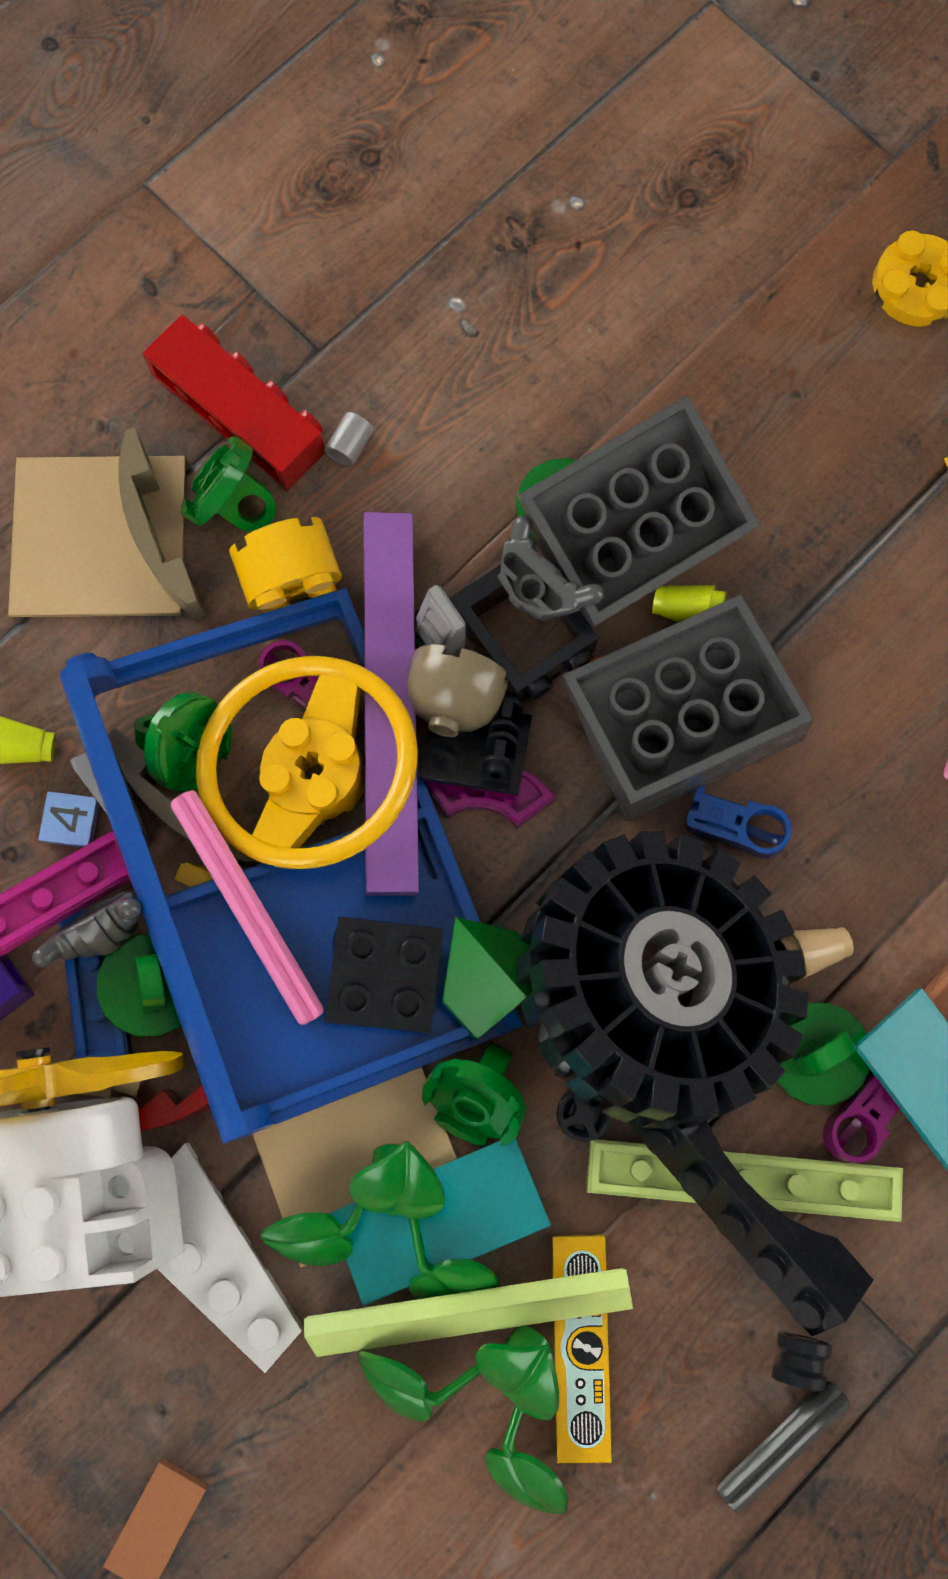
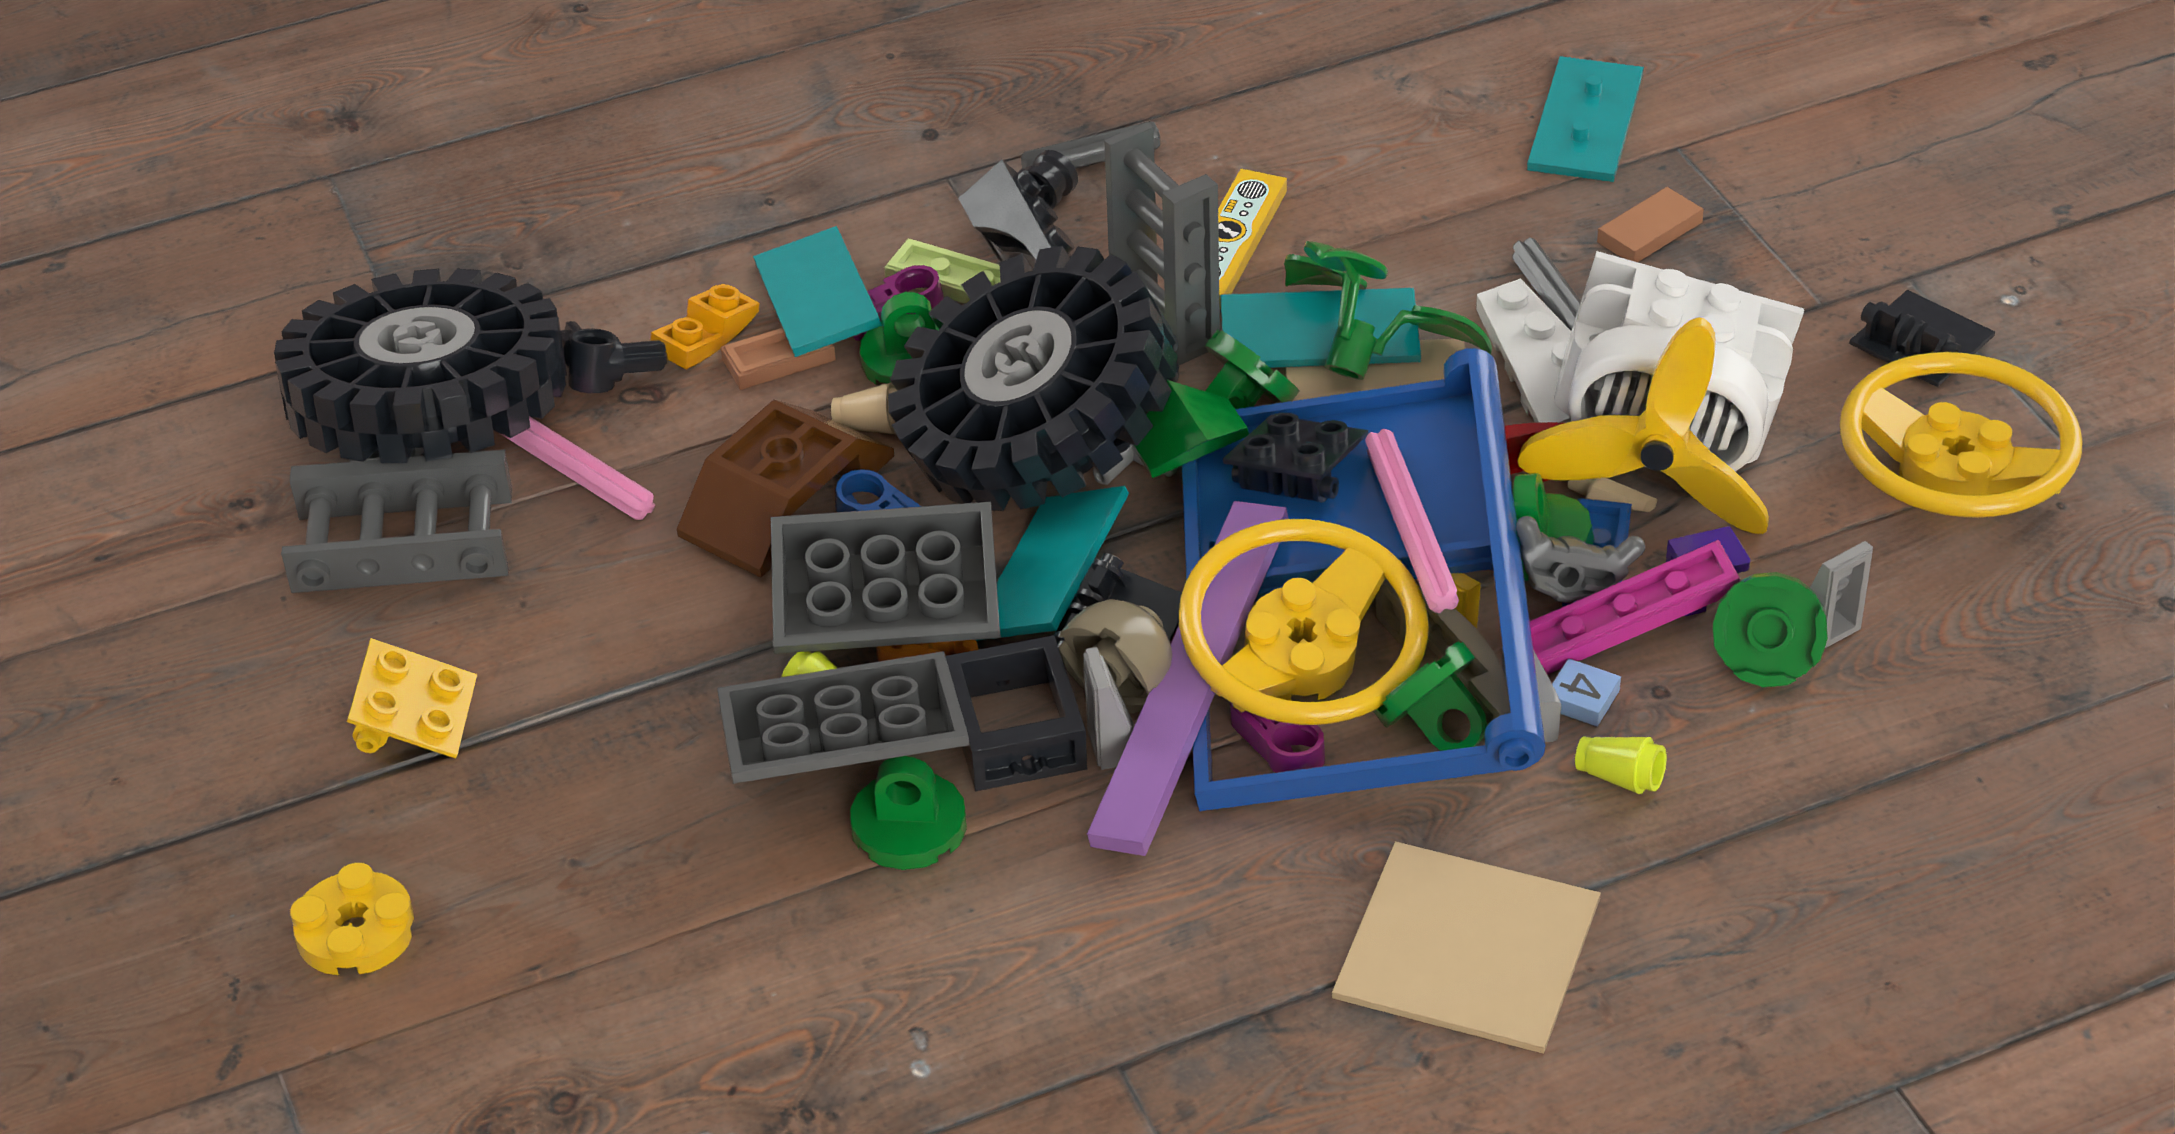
camera: 155 degrees left, 35 degrees down
dark tan slope [119,427,205,620] -> none
red brick [142,314,326,492] -> none
green tile [181,436,276,532] -> none
yellow brick [229,517,342,613] -> none
yellowish green tile [304,1268,633,1357] -> none
light grey hinge [324,412,374,467] -> none
green plant [357,1325,568,1515] -> none
dark grey piece [497,515,604,622] -> none
none -> reddish brown slope [677,399,895,578]
none -> teal piece [976,485,1129,641]
none -> dark grey fence [1104,122,1220,365]
none -> axle [1512,237,1581,331]

